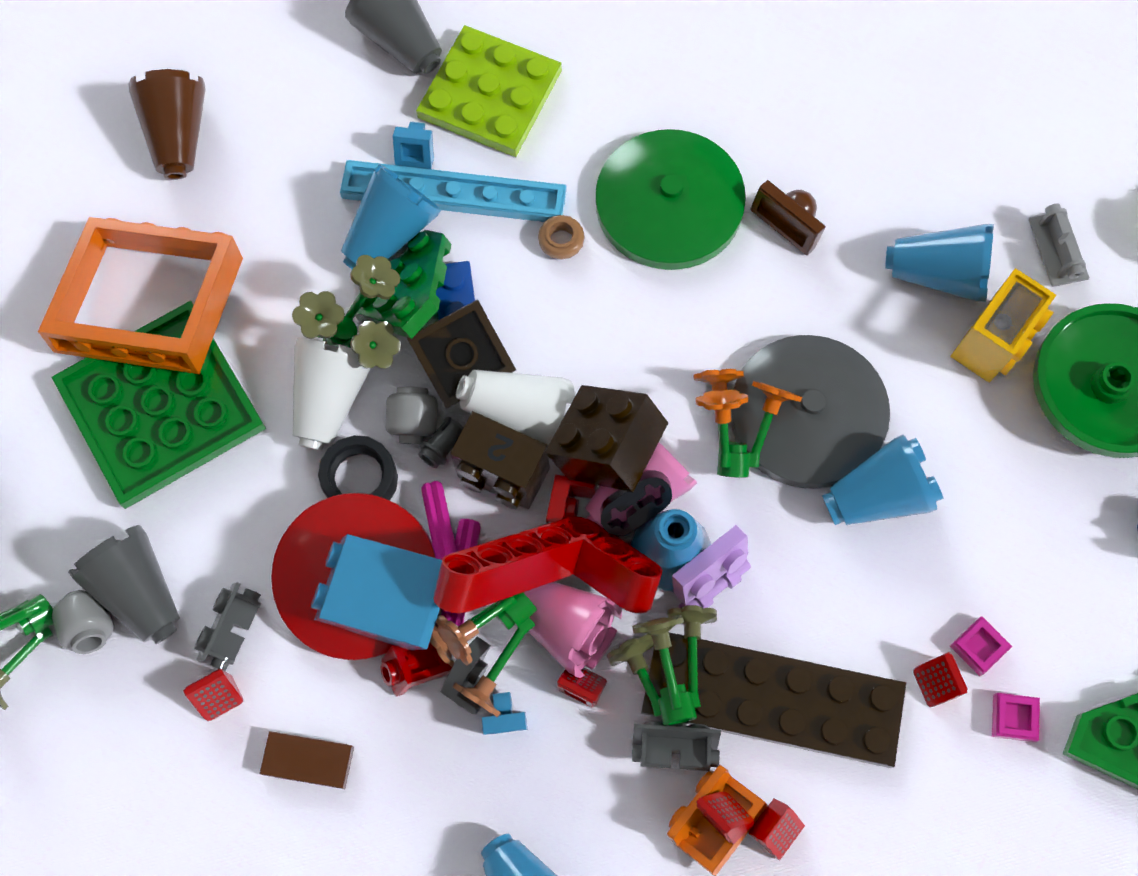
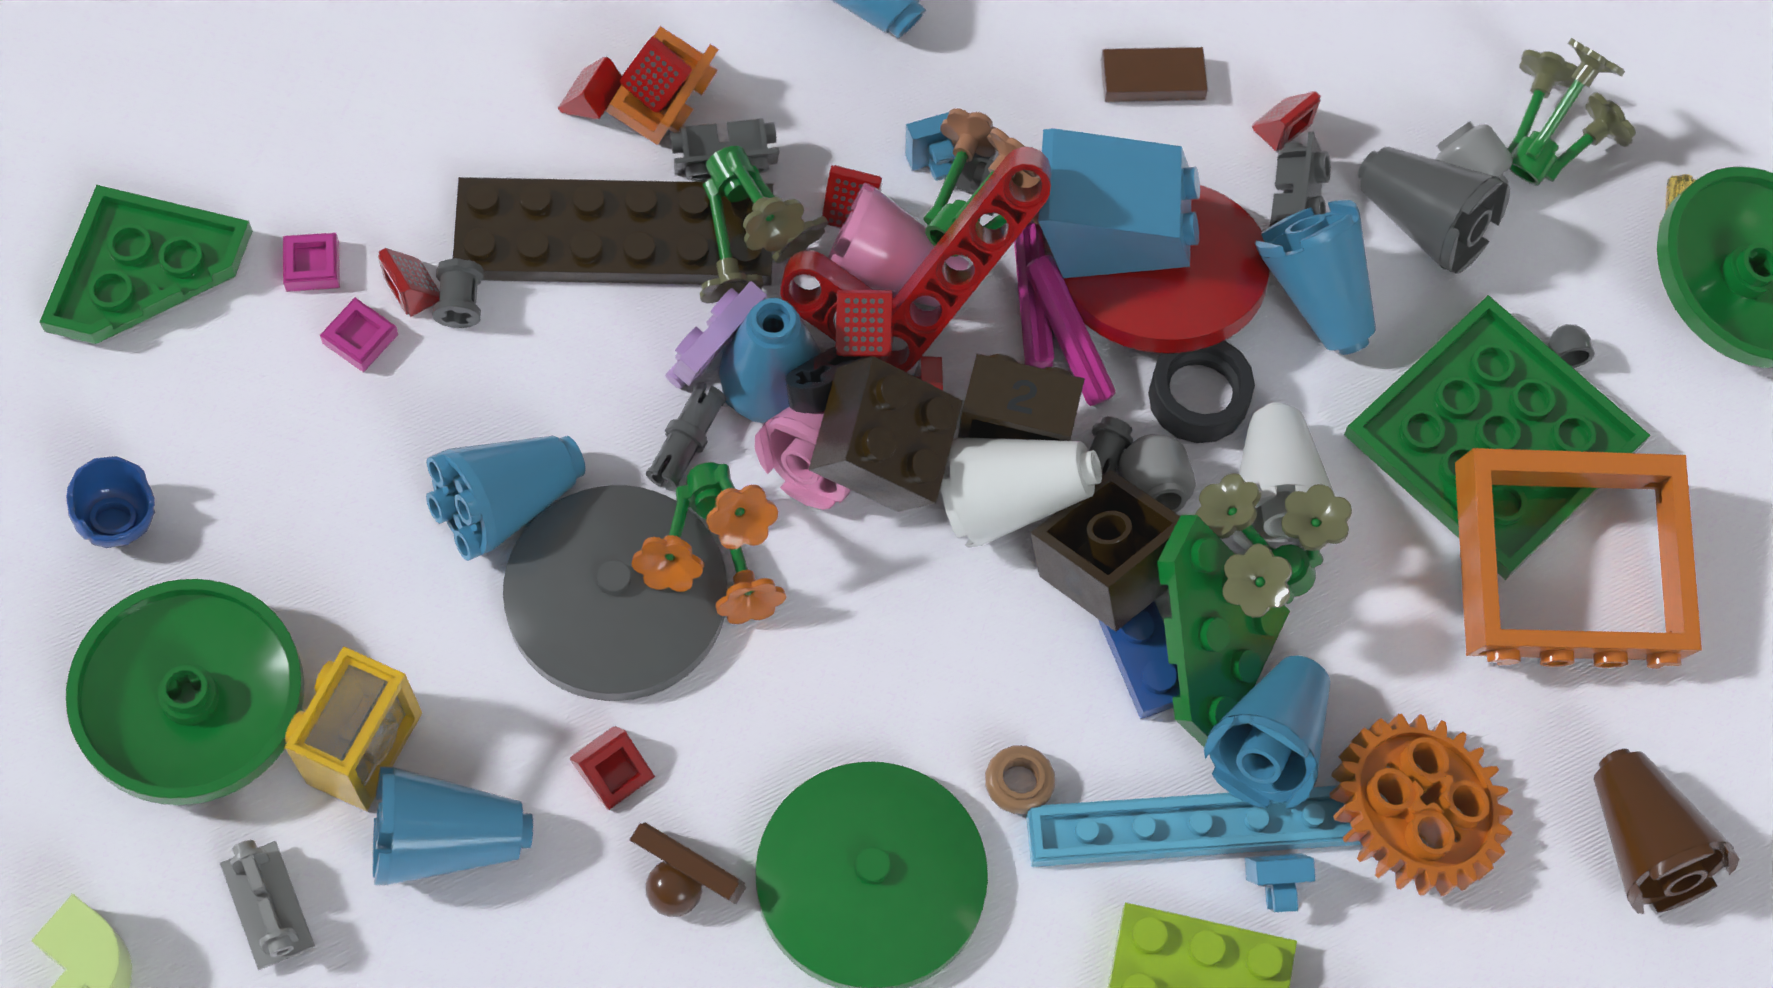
camera: 160 degrees right, 5 degrees down
none -> dark grey bush [432,258,484,328]
none -> red slope [570,726,655,810]
none -> dark grey pin [646,382,726,491]
none -> red slope [836,290,893,357]
none -> dark azure cone [1255,200,1376,355]
none -> orange gear [1330,714,1513,896]
none -> dark grey hinge [1549,324,1595,368]

